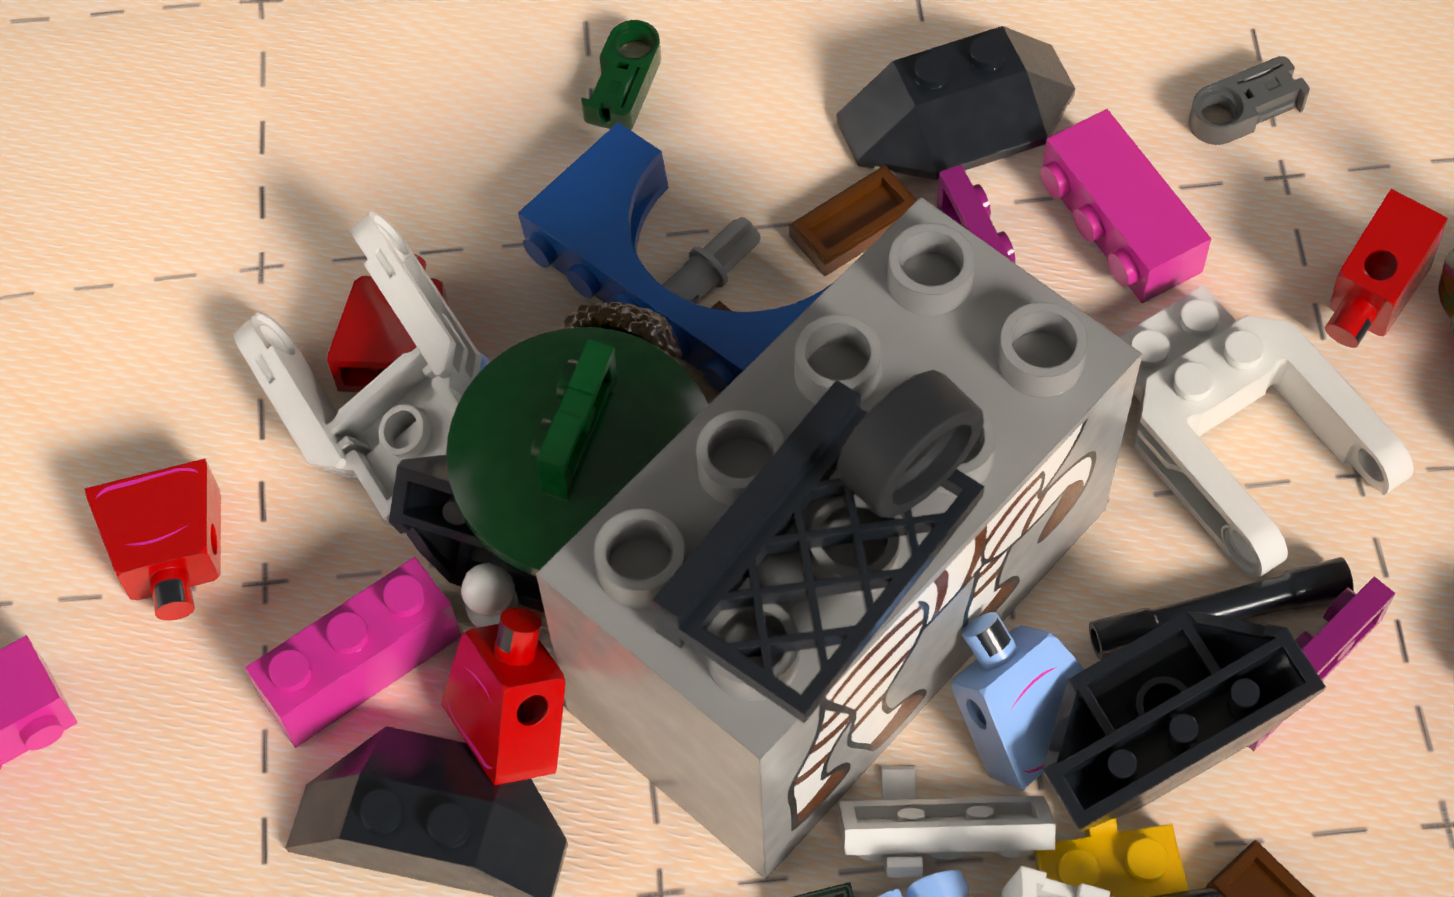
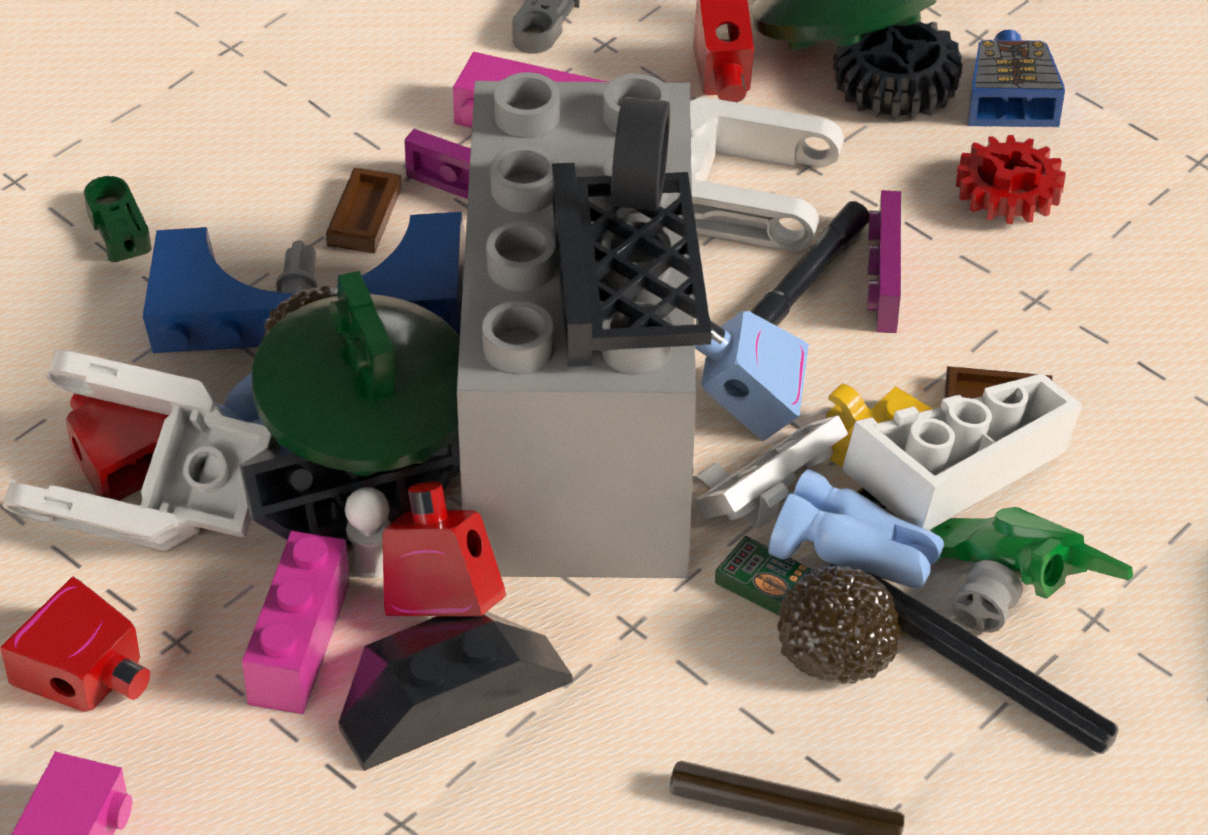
camera: 45 degrees left, 15 degrees down
black wedge [836,26,1076,180] -> none
black wedge [1043,610,1326,832] -> none

